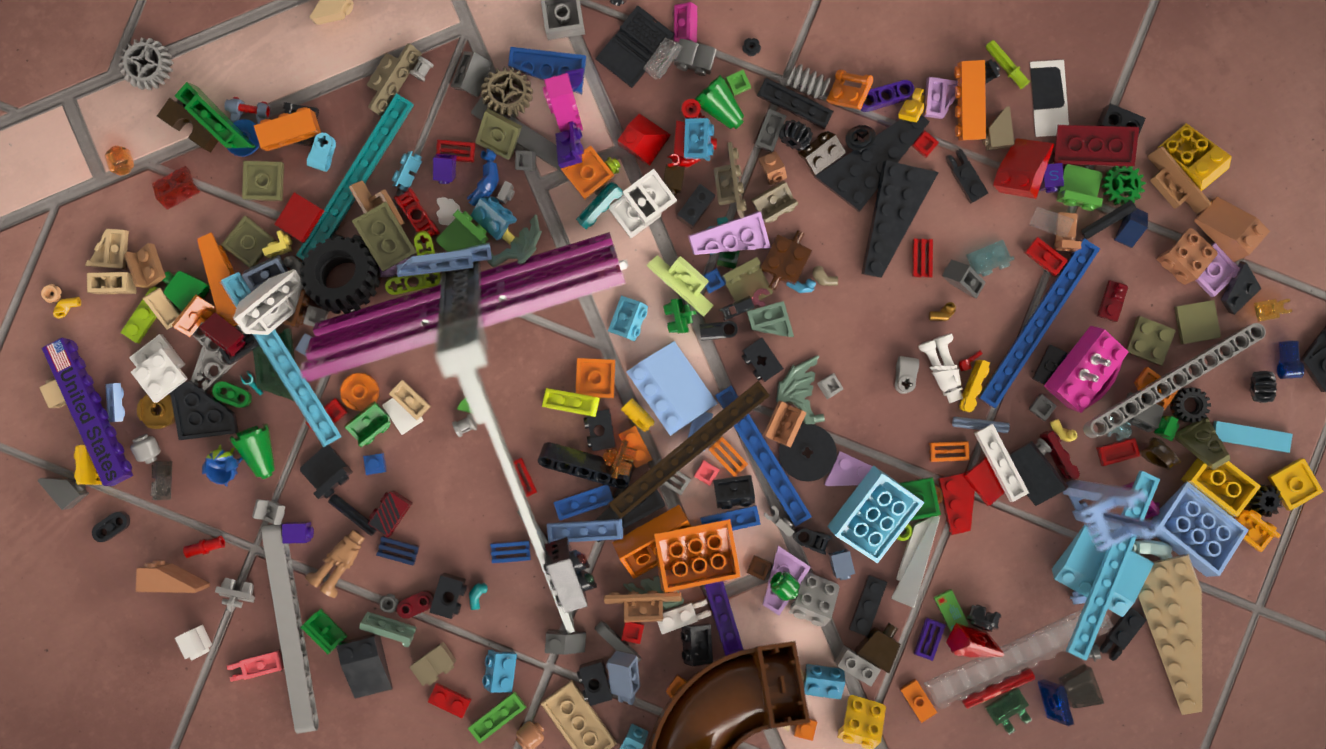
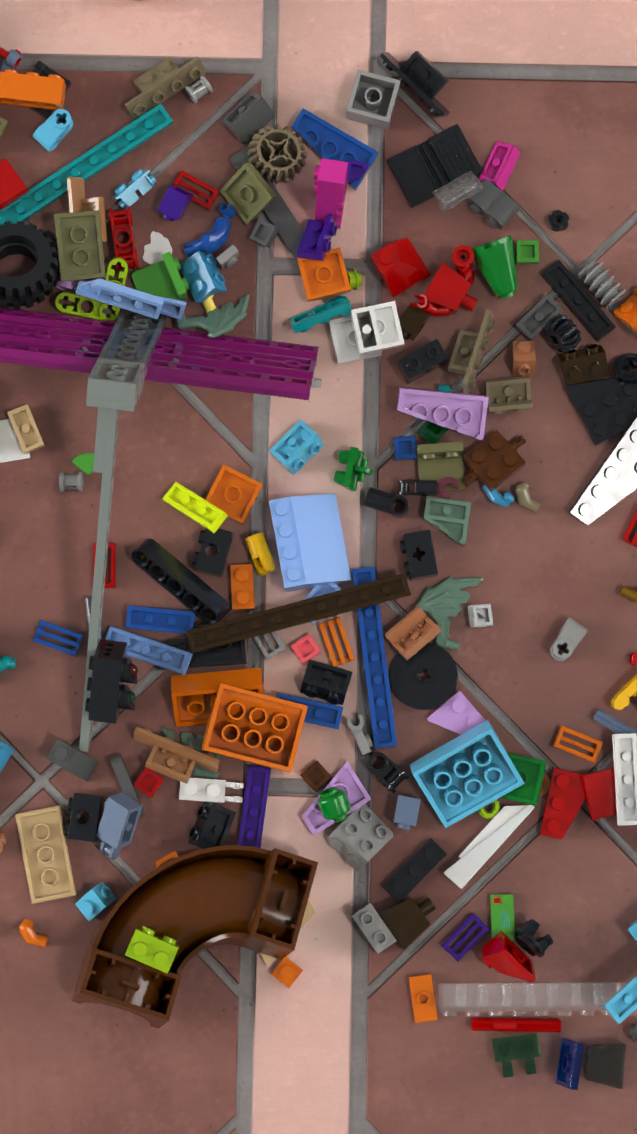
camera: 25 degrees right, 5 degrees down
clear orange hips [603,440,637,479] -> none
yellowish green bracket [647,255,714,316] -> none
dark azure bracket [684,118,714,161] -> none
dark azure bracket [804,664,845,700] -> none
yellow bracket [837,695,886,749] -> none
white piece [918,333,963,403] -> none

